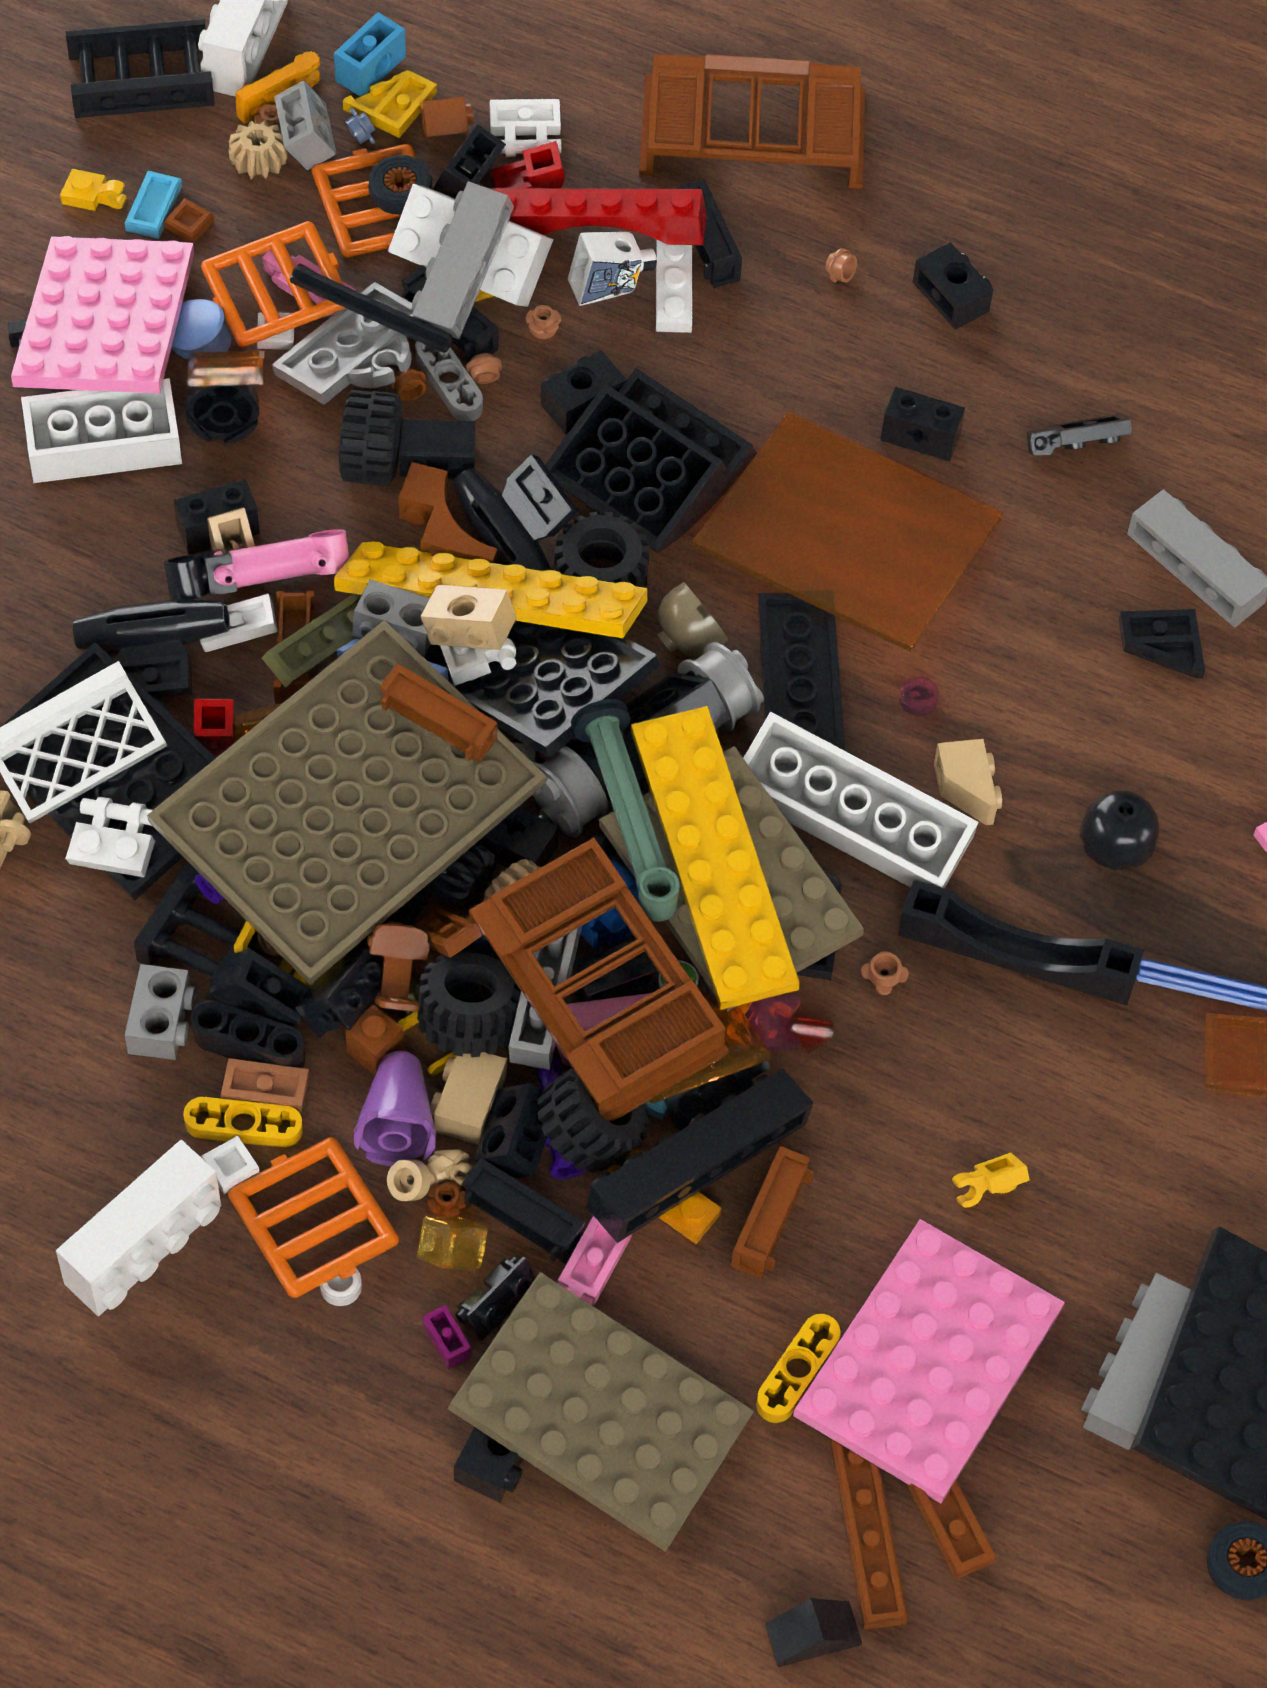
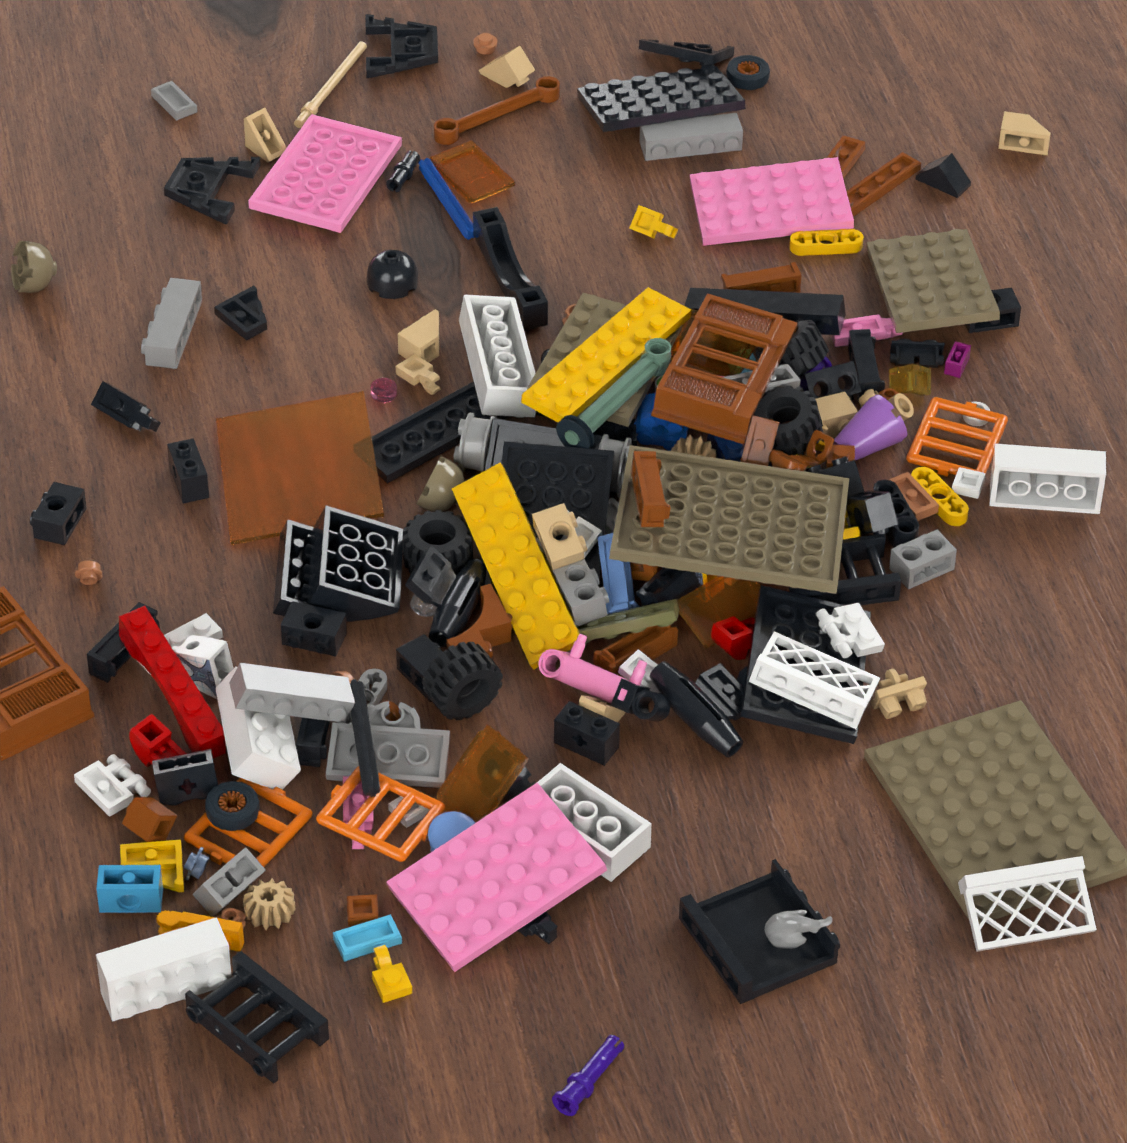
camera: 125 degrees left, 15 degrees down
none -> tan plate [395,354,441,395]

